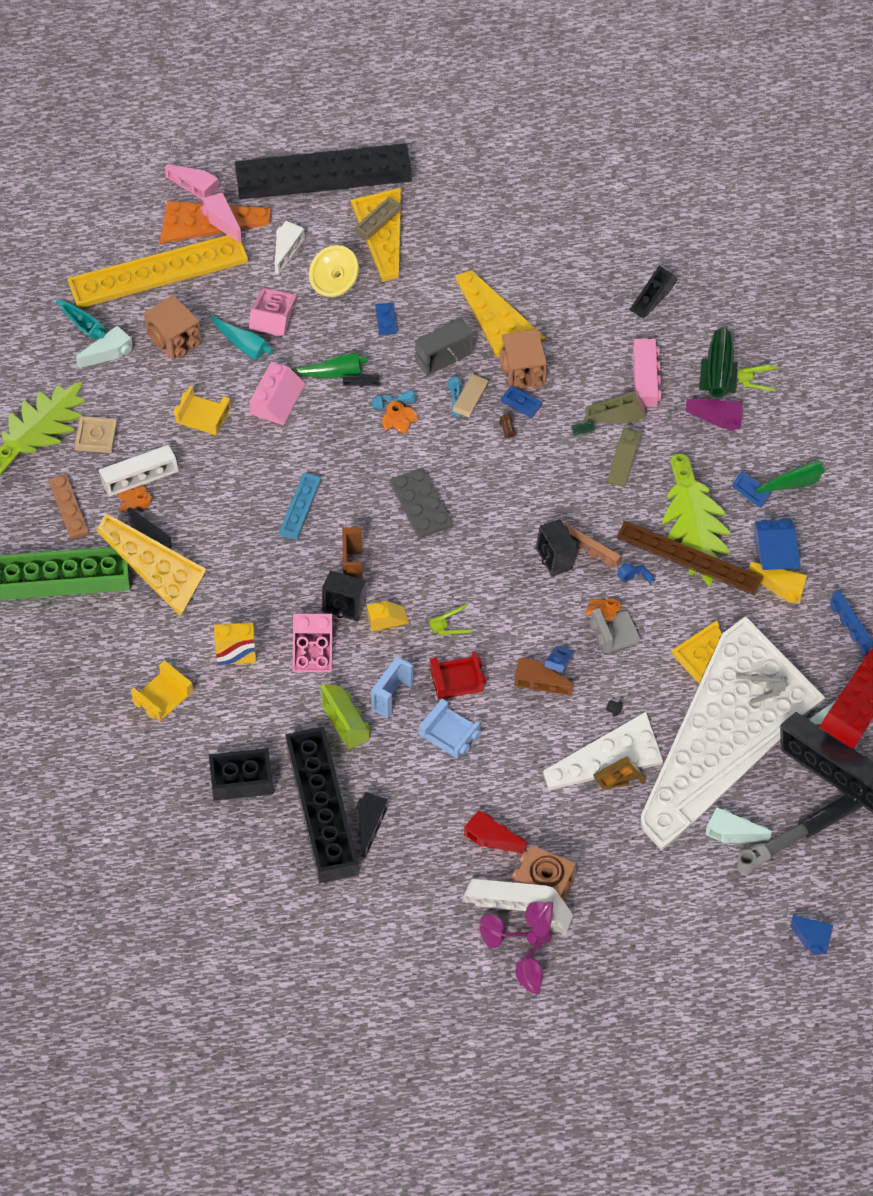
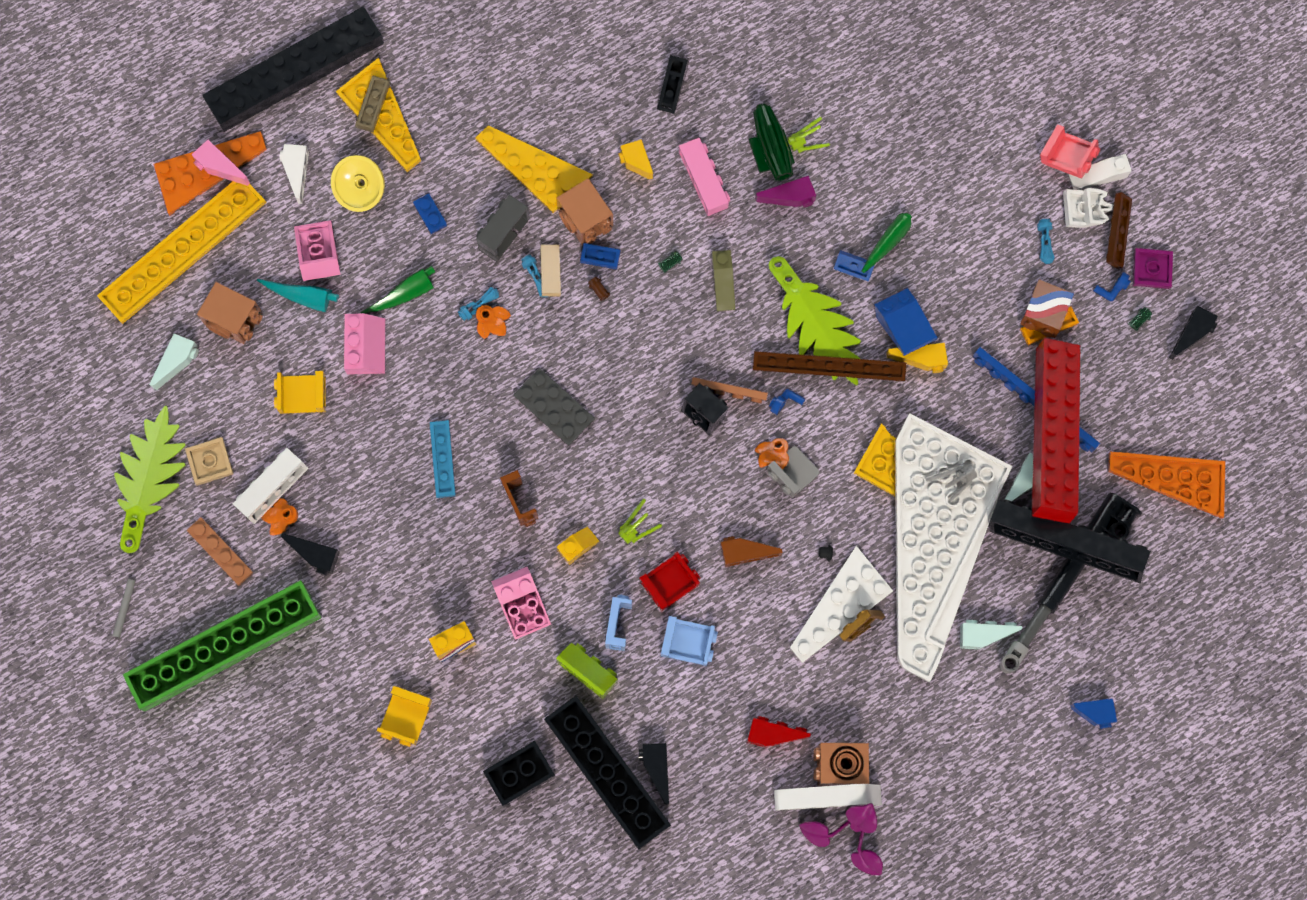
camera: 25 degrees left, 20 degrees up
teal piece [56,299,107,340] -> none
yellow wing [96,513,207,616] -> none
bright pink slope [165,165,219,200] -> none
black brick [322,570,366,622] -> none
black pin [343,373,380,388] -> none
blue plate [544,646,575,673] -> none
olive slope [586,391,645,423] -> none
none -> yellow slope [618,139,653,180]

